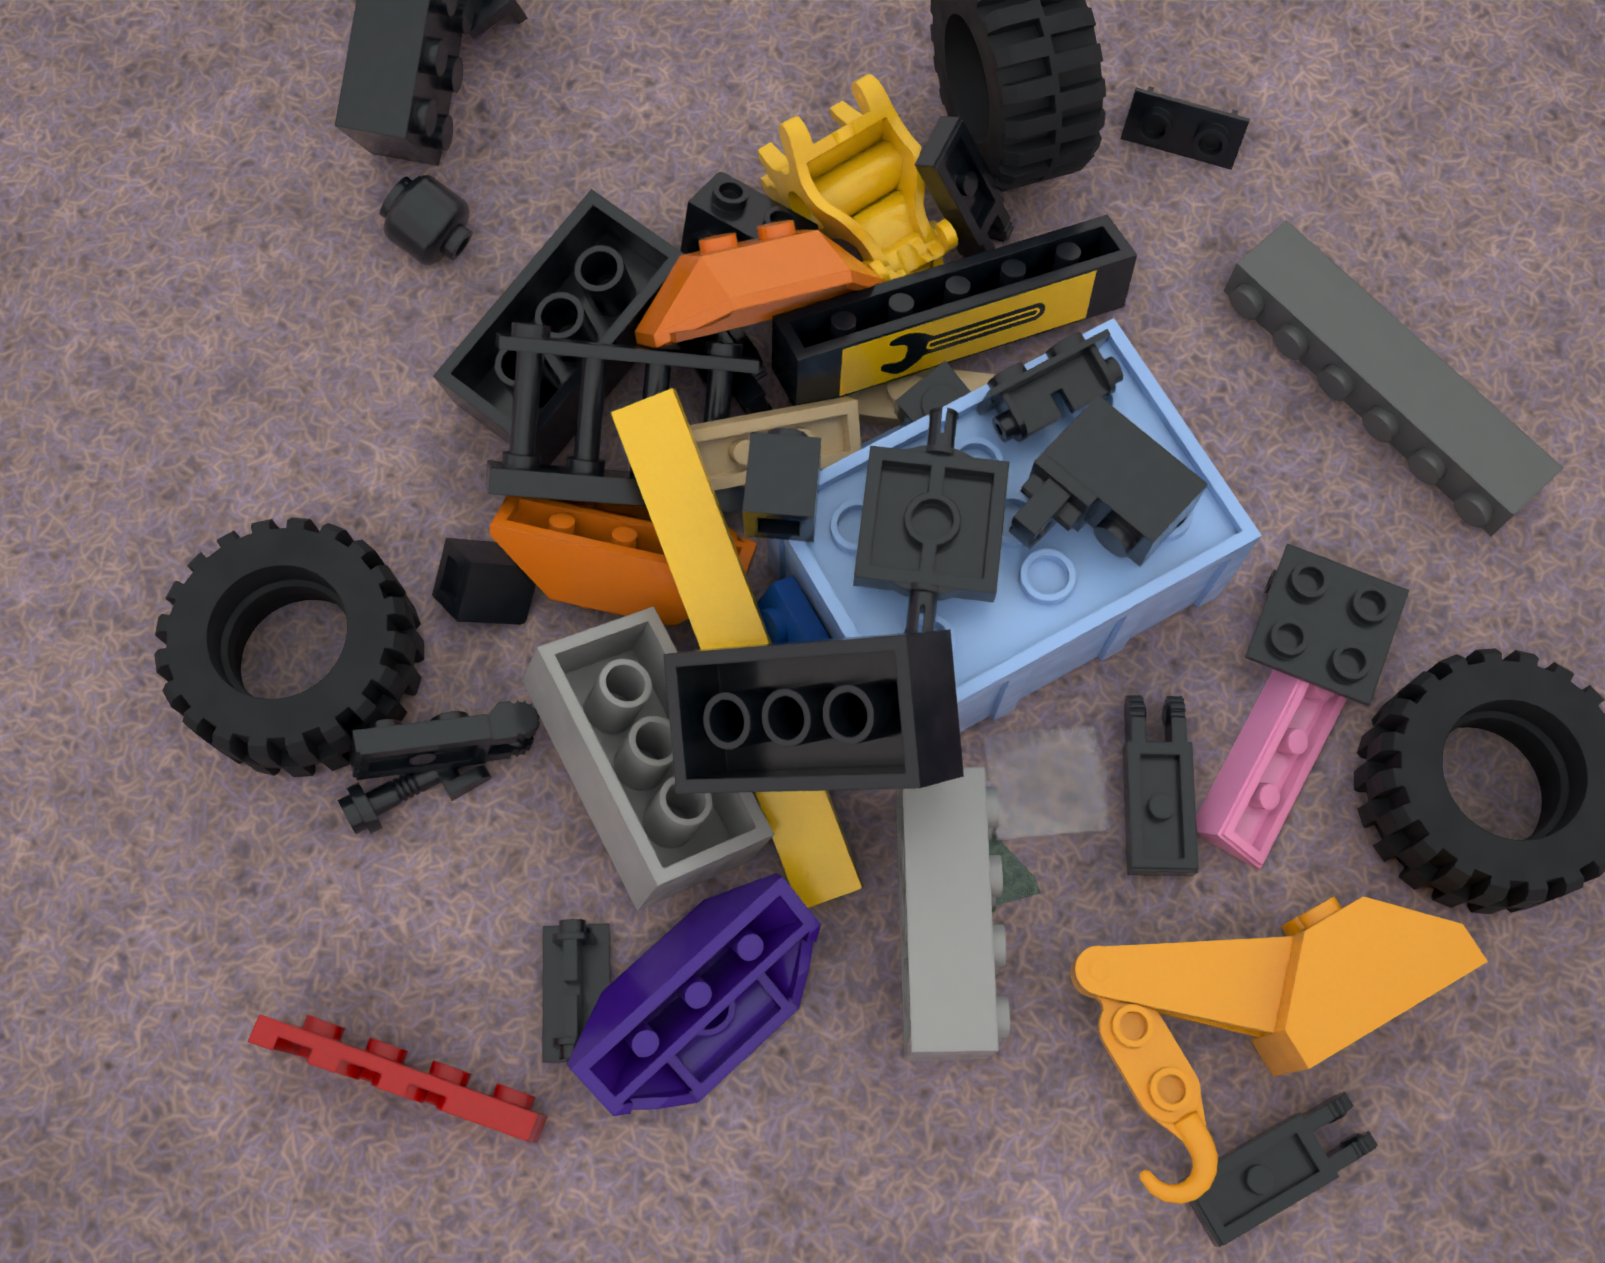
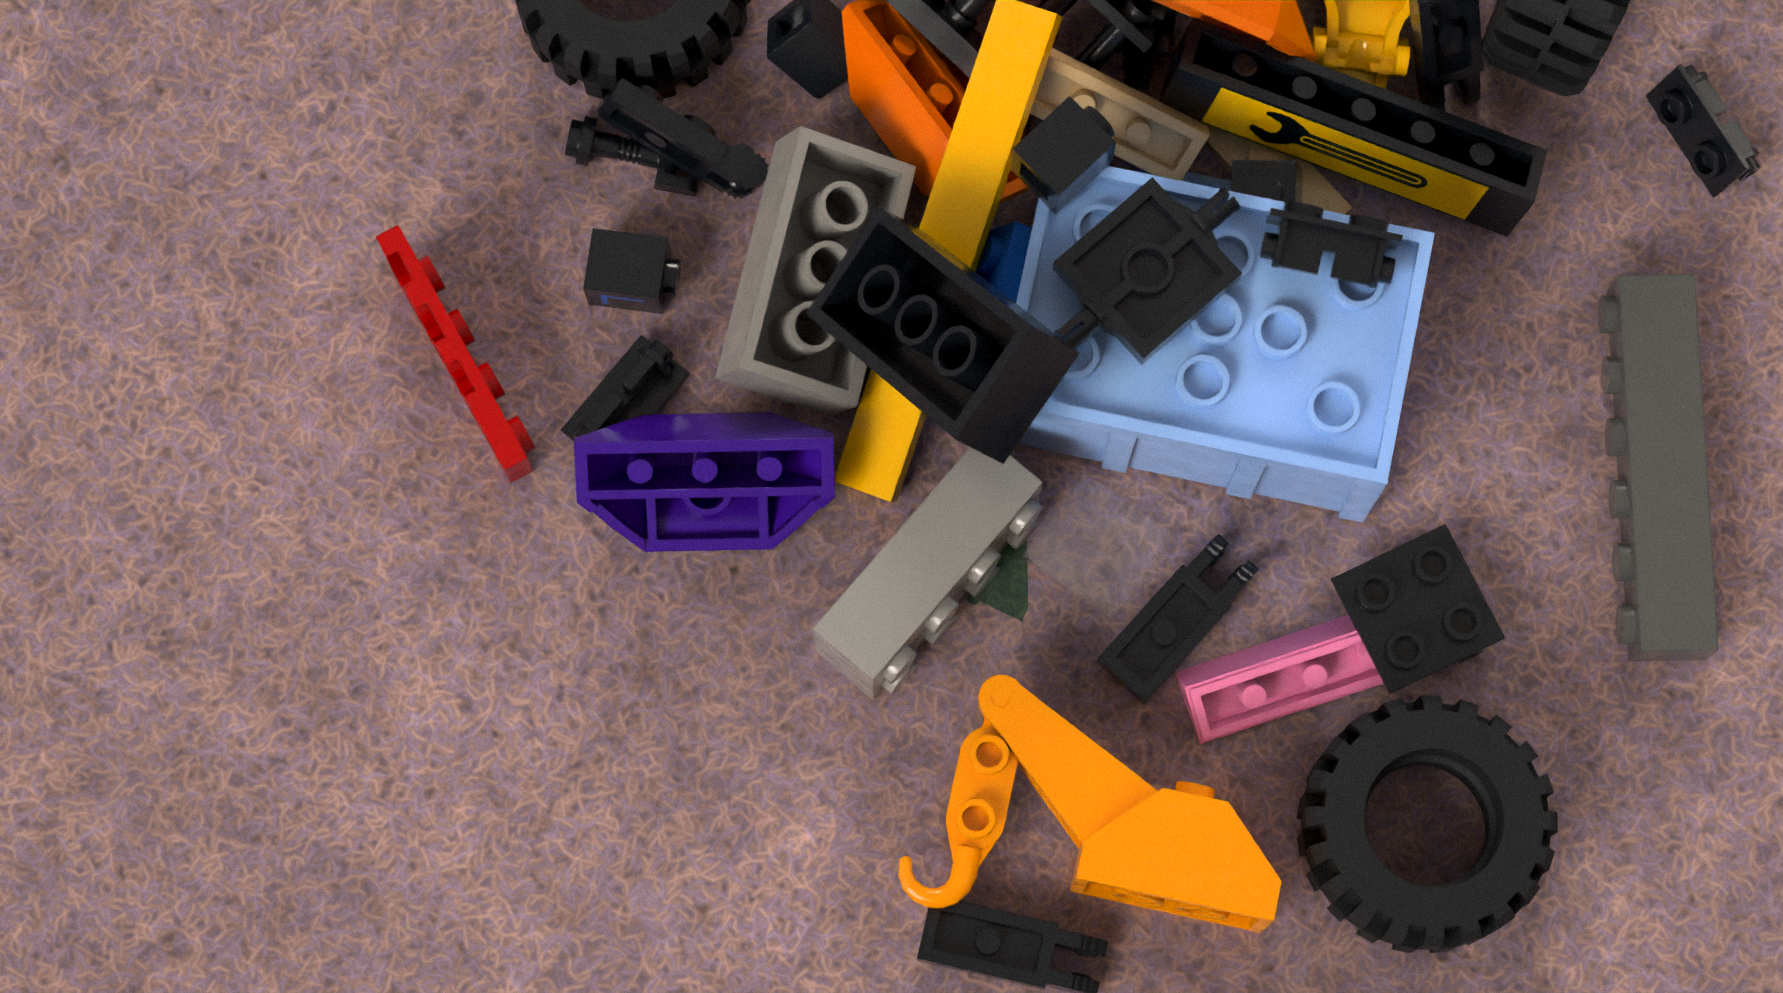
camera: 40 degrees right, 5 degrees up
black hinge [1009,395,1208,567] -> none
none -> black brick [583,228,681,314]

